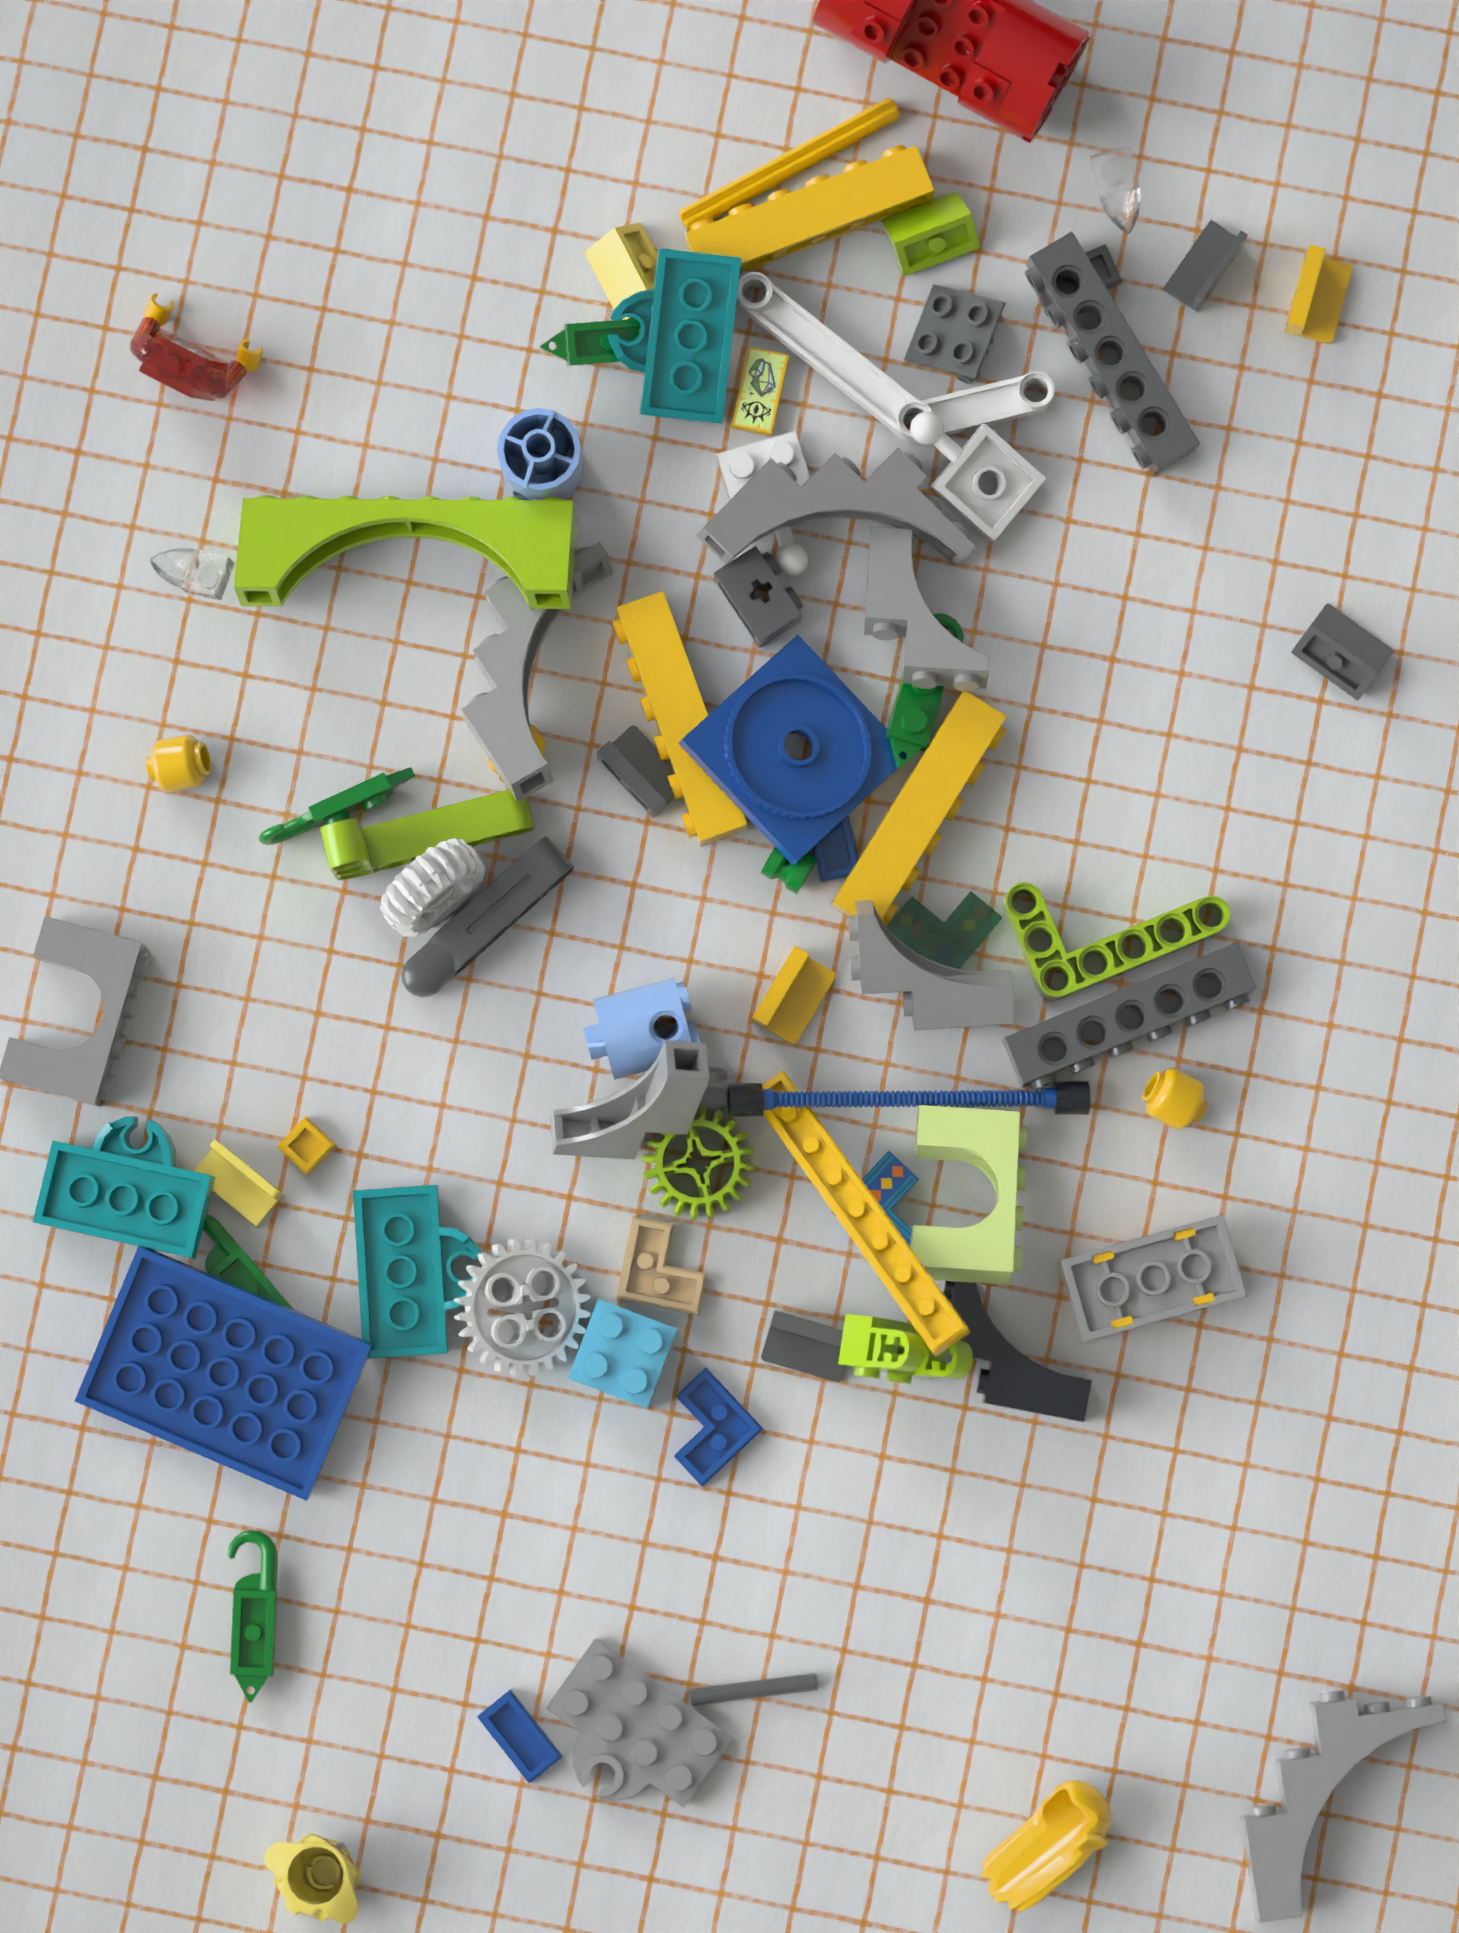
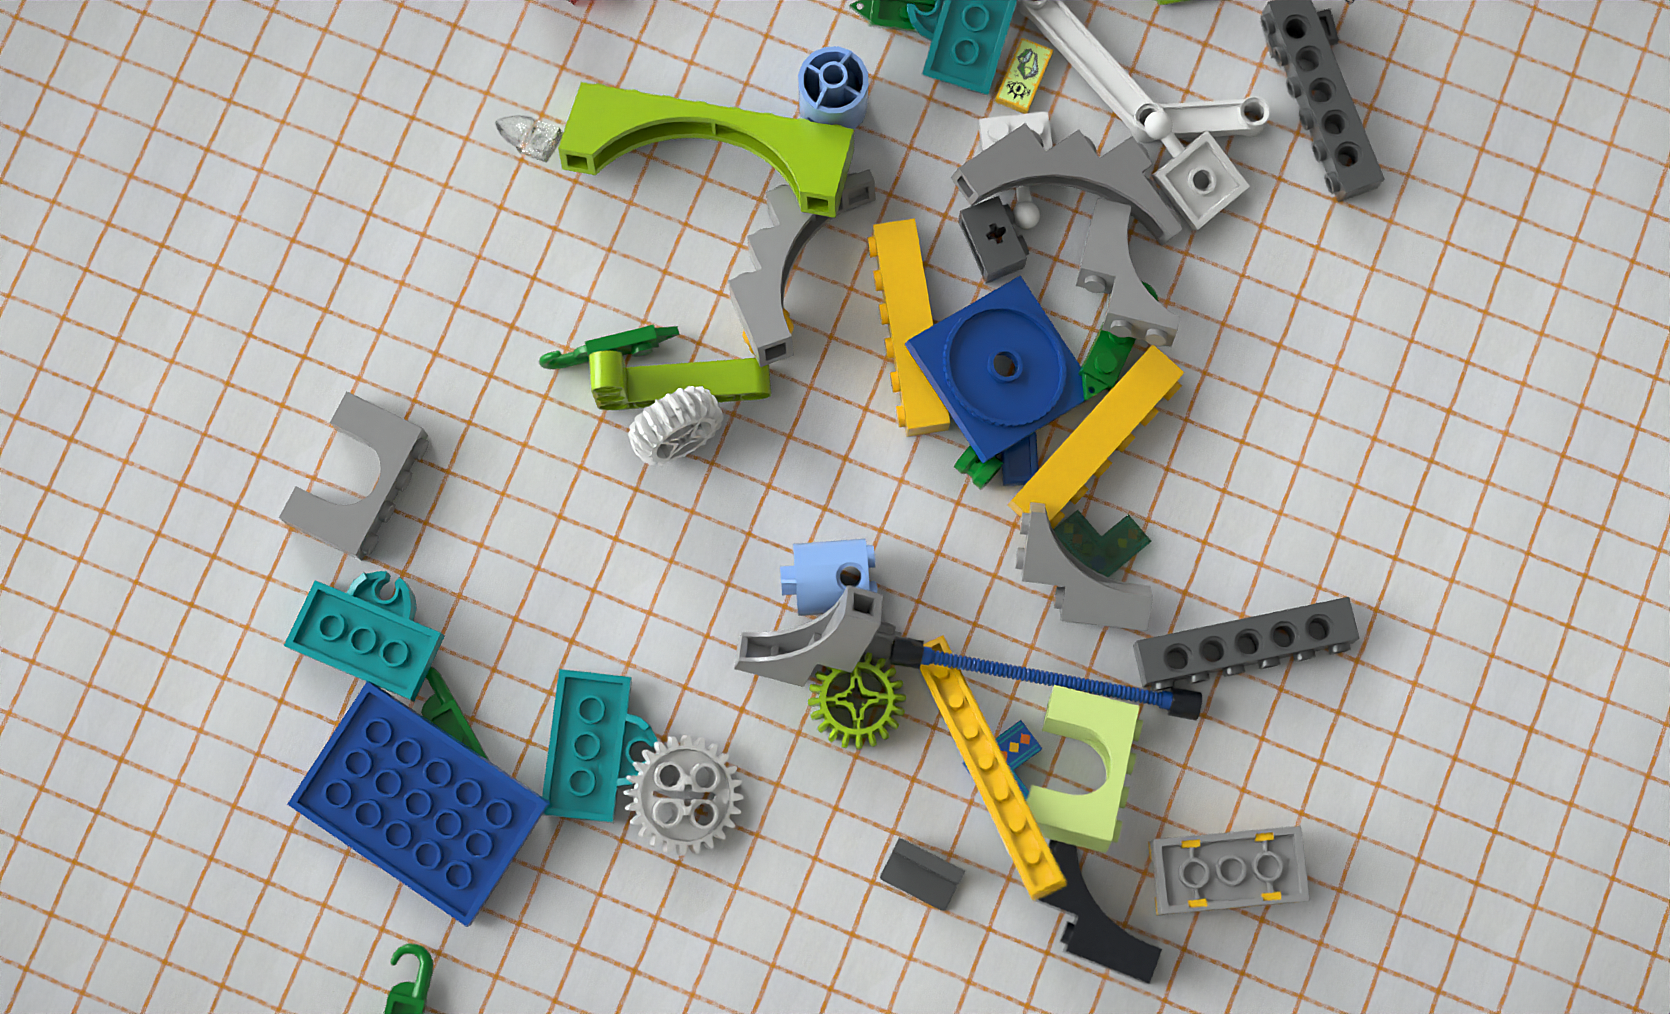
camera: 10 degrees right, 5 degrees down
yellow head [146,735,211,793] -> none
light yellow panel [194,1139,284,1227] -> none
yellow tile [277,1116,337,1176] -> none
dark grey piece [401,836,574,998] -> none
medium azure brick [568,1299,678,1409] -> none
dark grey panel [597,725,675,818] -> none
tan tile [616,1216,707,1315] -> none
blue tile [674,1367,763,1487] -> none
yellow panel [752,946,836,1045] -> none
lime brick [838,1314,973,1384] -> none
dark grey hinge [904,284,1006,384] -> none
lime beam [1003,882,1230,1001] -> none
yellow head [1142,1068,1208,1130] -> none
dark grey panel [1163,220,1248,312] -> none
yellow panel [1284,244,1353,344] -> none
dark grey panel [1291,603,1394,701] -> none

